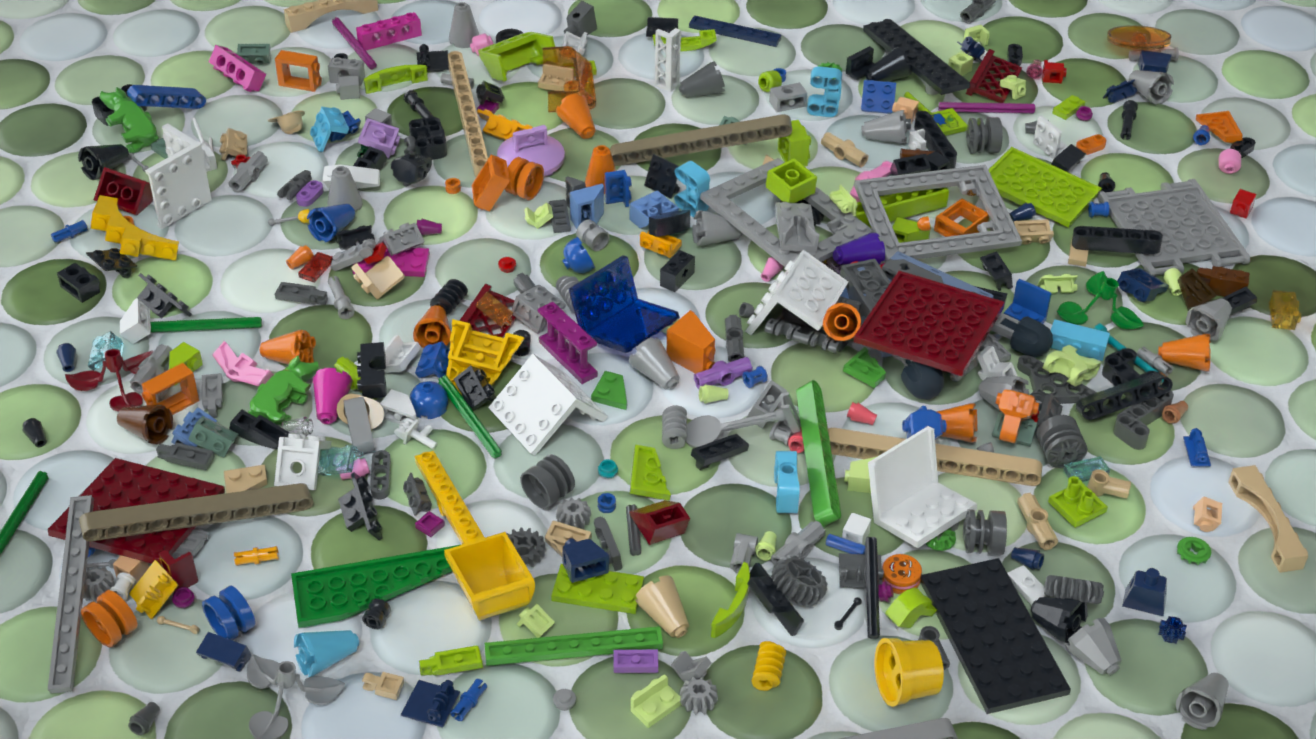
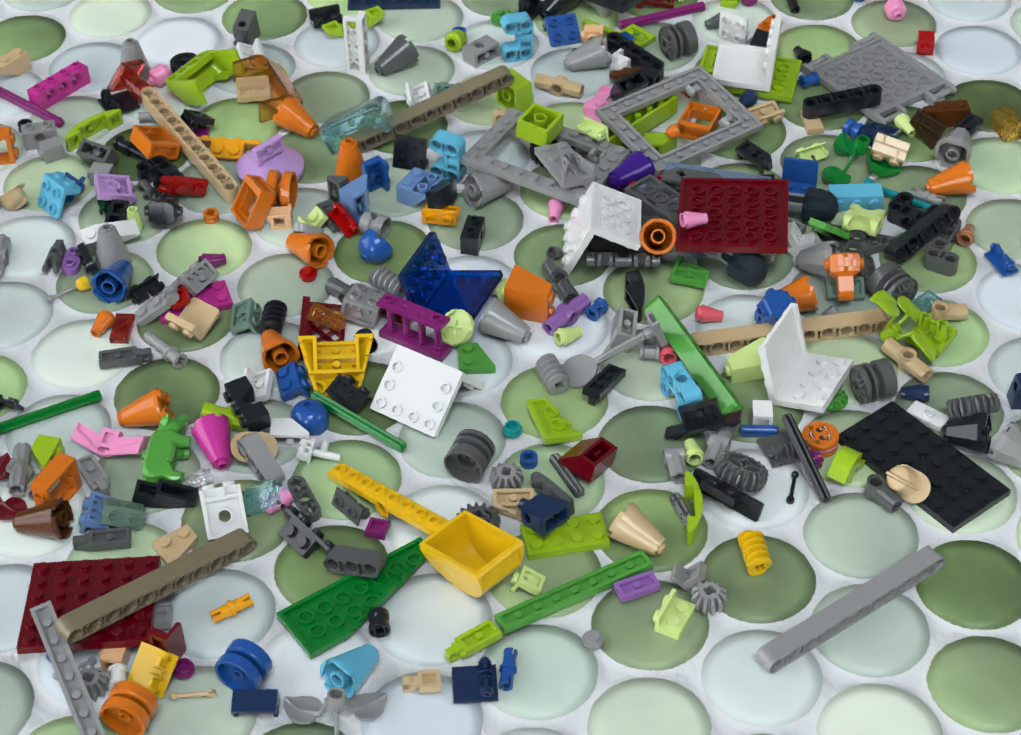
camera: 20 degrees left, 0 degrees up
yellow piece [874,638,944,707] -> none
none -> black plate [75,242,99,275]
none -> dark grey brick [76,138,119,166]
none -> clear red plant [107,59,154,103]
none -> yellowish green cone [127,206,144,231]
none -> orange window [130,125,181,160]
none -> red hinge [158,175,209,197]
none -> sand green bracket [229,297,262,335]
none -> light nougat brick [267,204,293,230]
none -> orange cone [286,233,335,269]
none -> light grey beam [293,222,324,233]
none -> clear light blue windscreen [320,96,393,155]
none -> dark grey beam [323,545,387,578]
none -> red hinge [327,202,360,238]
none -> white bracket [404,81,432,107]
none -> yellowish green tile [441,309,474,347]
none -> black slope [624,269,645,322]
none -> black bracket [664,398,743,440]
none -> dark grey axle [670,492,693,526]
none -> bright pink cone [679,211,708,229]
none -> white bracket [712,13,783,92]
none -> bright green wing [808,217,851,240]
none -> blue wheel [842,118,865,139]
none -> tan brick [870,132,910,167]
none -> lime plant [870,290,937,363]
none -> tan piece [886,464,931,504]

